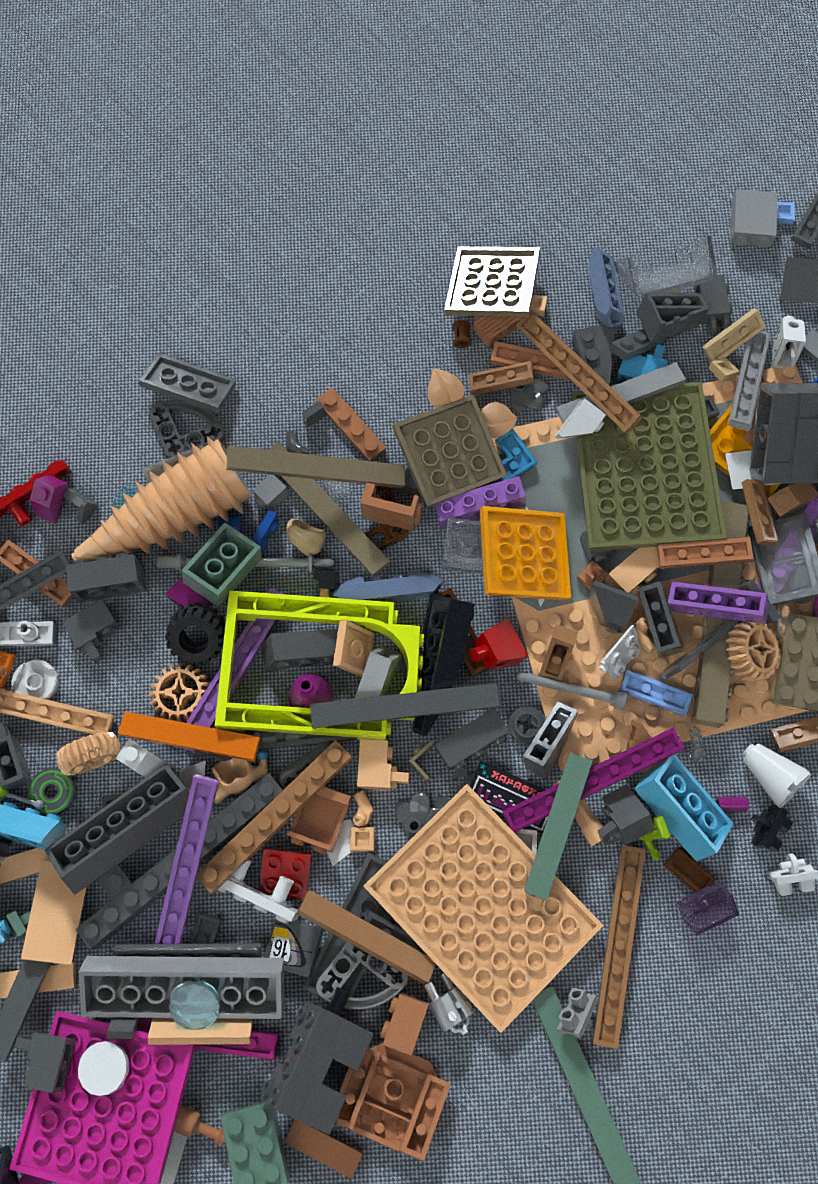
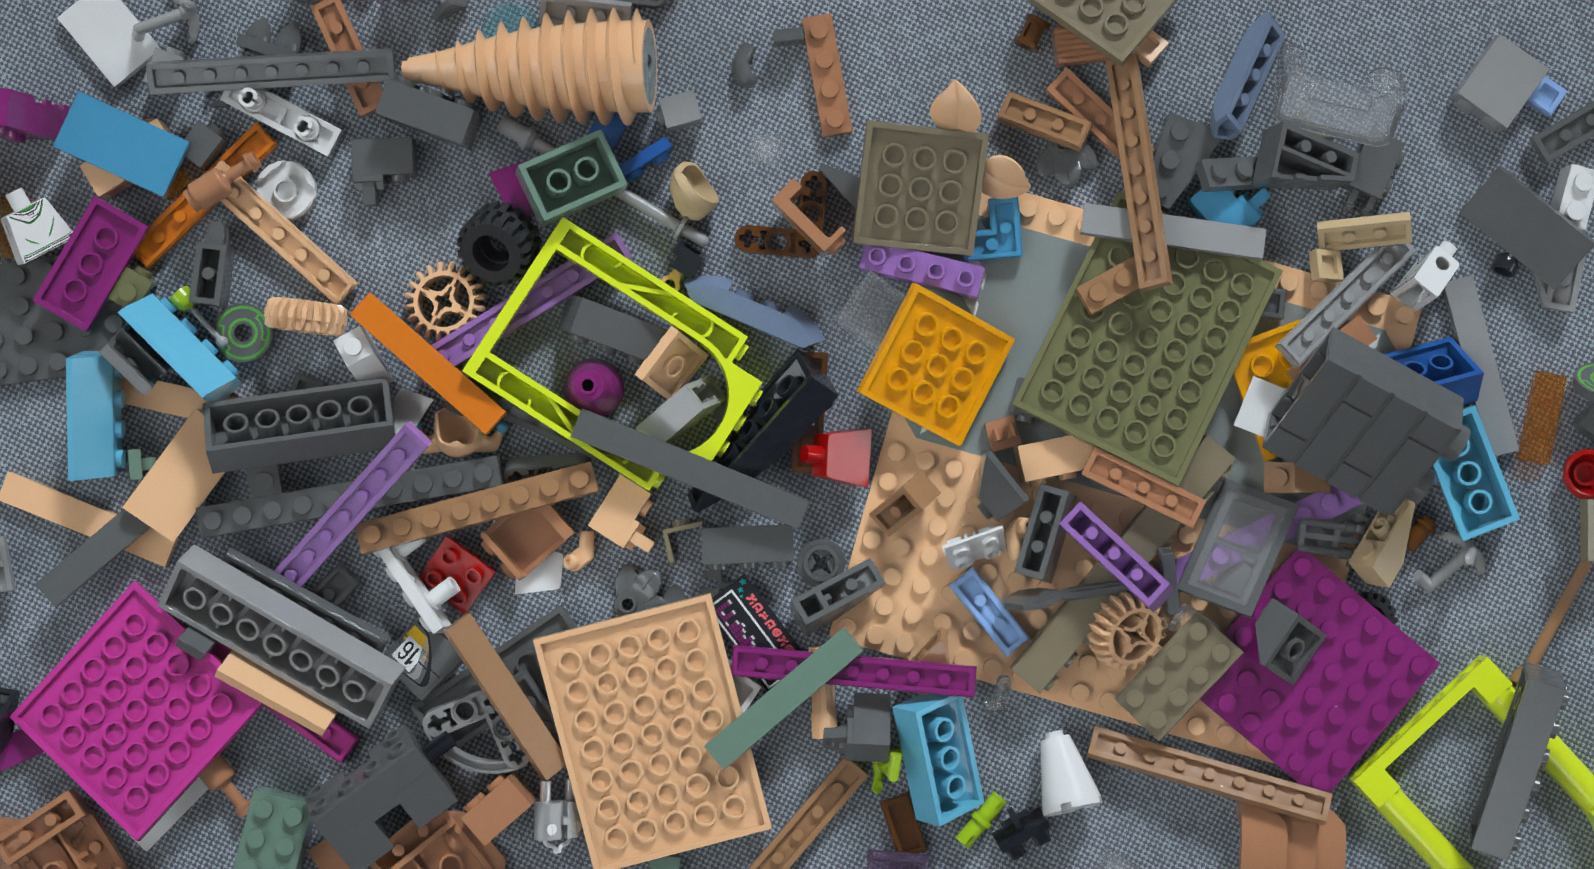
camera: 30 degrees right, 15 degrees up
dark grey hinge [14,1032,76,1093] -> none
white tile [78,1041,129,1096] -> none
clear light blue tile [169,980,220,1030] -> none
dark tan tile [226,446,405,488] -> none
dark tan tile [268,442,390,577] -> none
light nougat tile [350,827,374,852] -> none
light grey piece [516,672,627,711] -> none
white slope [554,399,606,439] -> none
magenta piece [716,797,748,812] -> none
medium nougat tile [741,479,778,546] -> none
none -> lime pin [955,791,1008,850]
none -> medium nougat plate [1075,256,1139,316]

